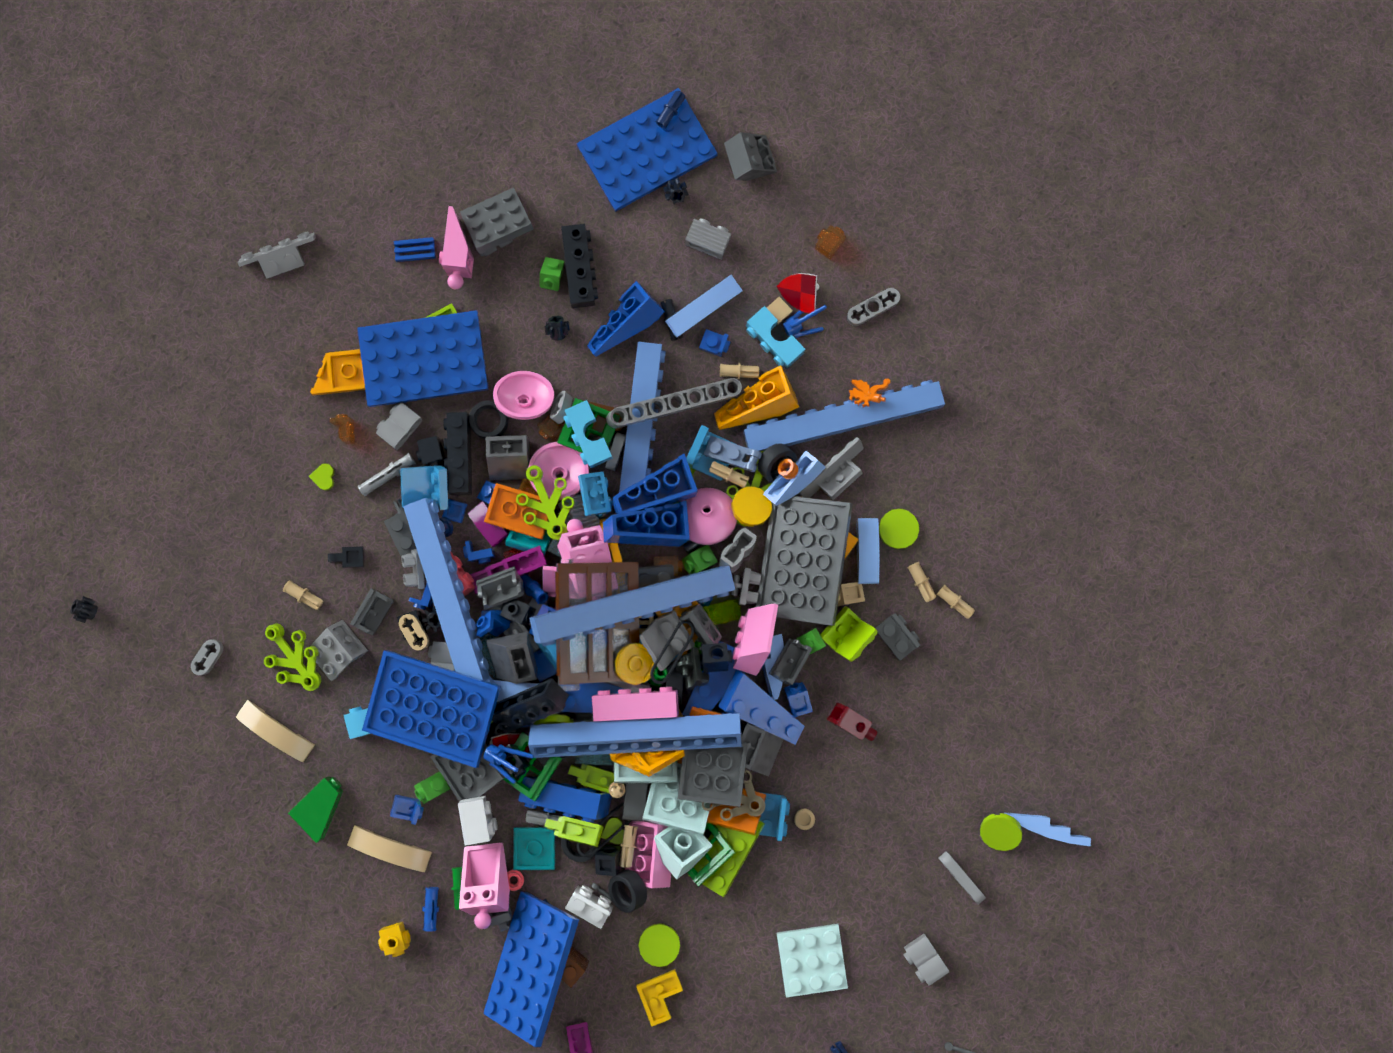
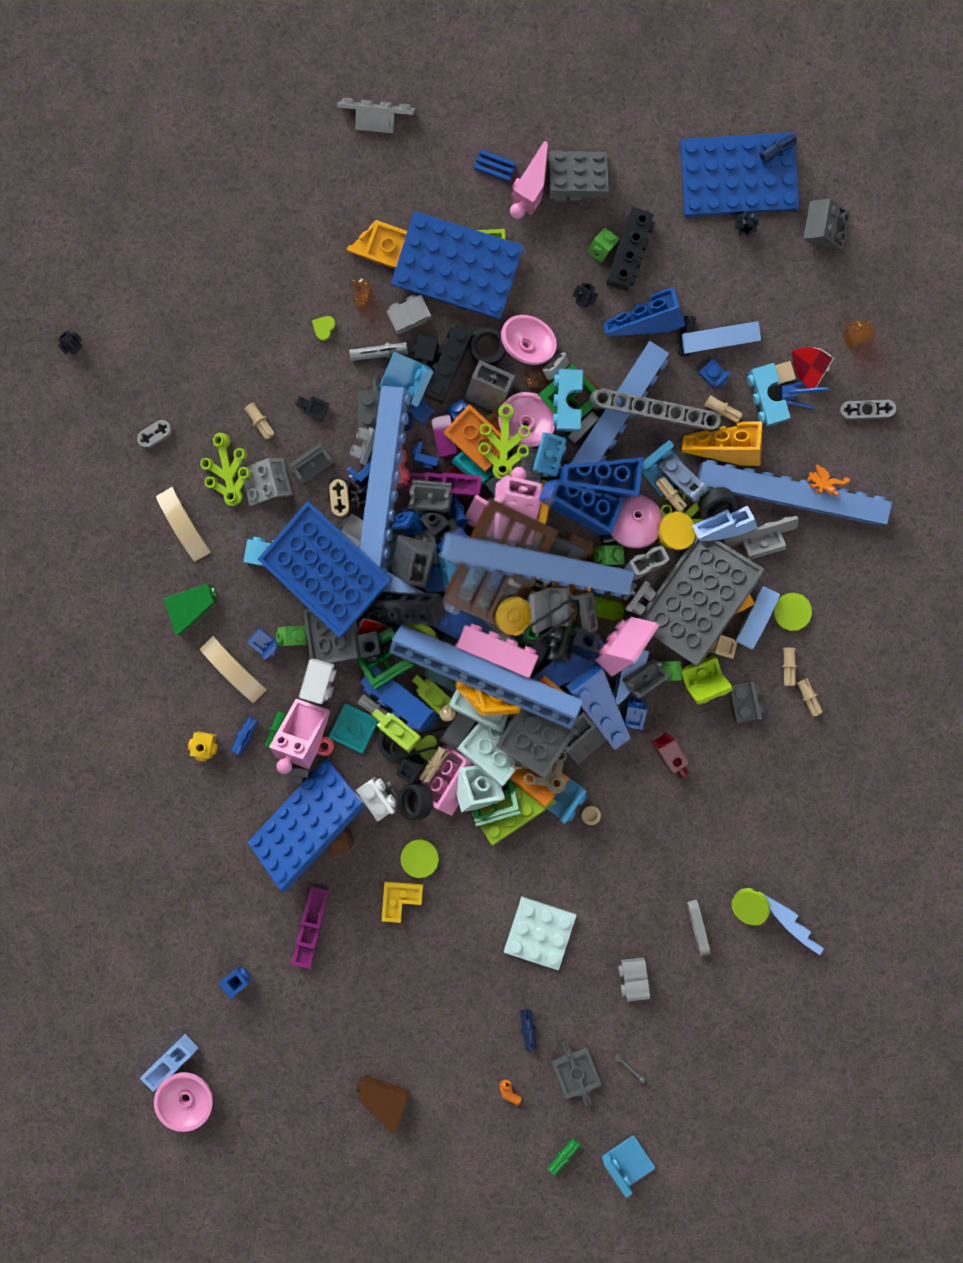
camera: 25 degrees right, 5 degrees up
blue plant [484,744,534,784] -> none
light grey brick [685,218,731,260] -> none
orange bush [778,459,799,480] -> none

